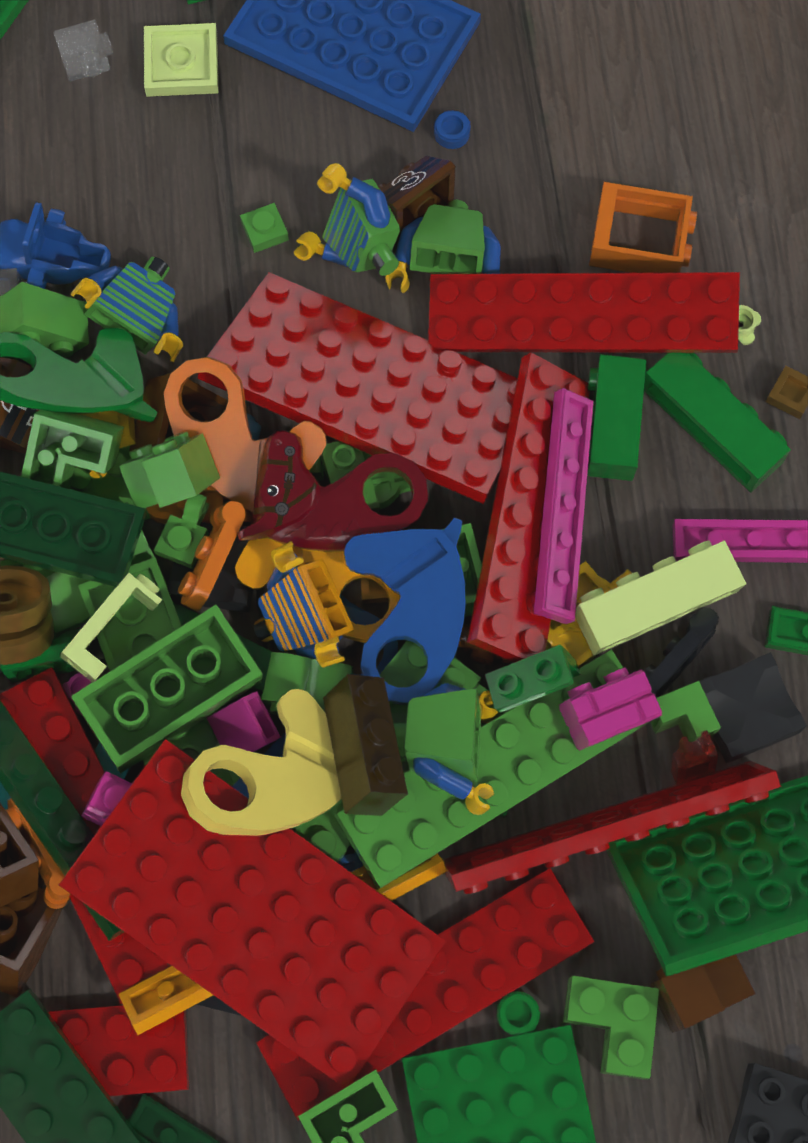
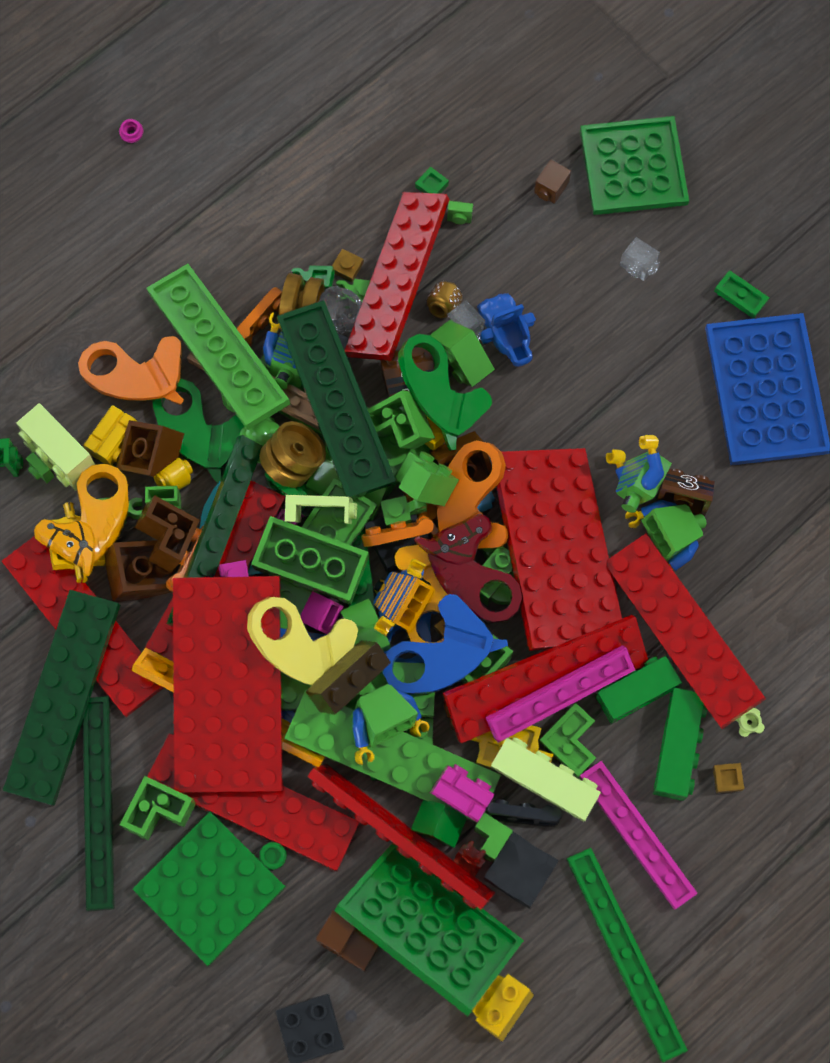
camera: 55 degrees right, 0 degrees up
torso [71,257,183,362] -> none
yellowish green plate [144,23,219,97] -> none
bright green plate [240,203,289,253] -> none
blue tile [434,110,471,149] -> none
green bracket [485,644,581,713] -> none
bright green brick [563,976,659,1080] -> none
orange window [589,182,697,273] -> none
none -> green piece [411,799,467,848]
none -> bright green plate [539,703,596,778]

